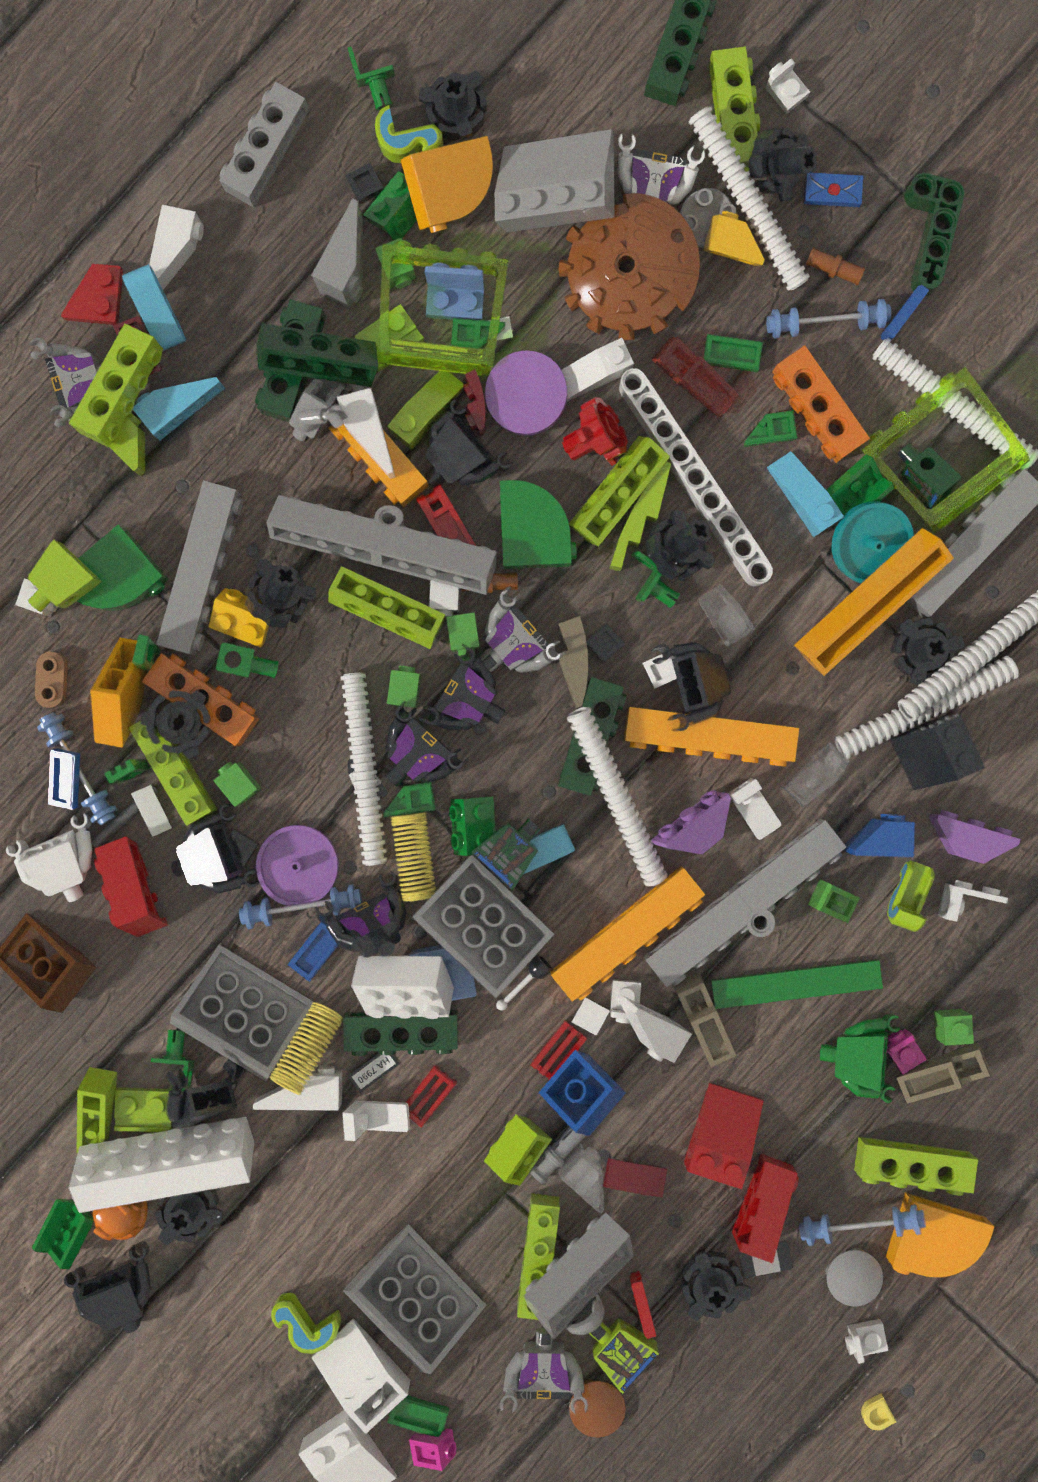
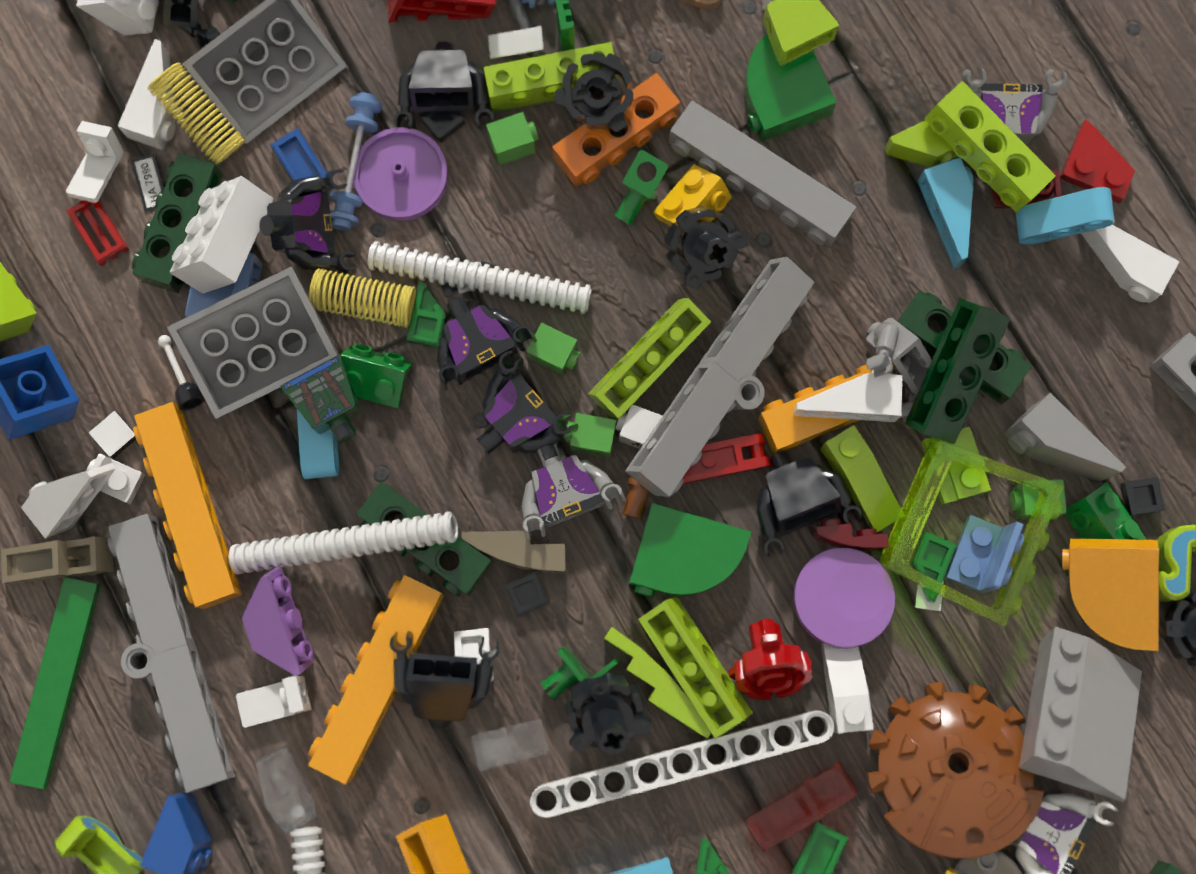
camera: 110 degrees right, 10 degrees down
light orange brick [91,637,147,748] -> none
green tile [132,635,161,671] -> none
red tile [530,1020,587,1080] -> none
bright green slope [808,879,860,923] -> none

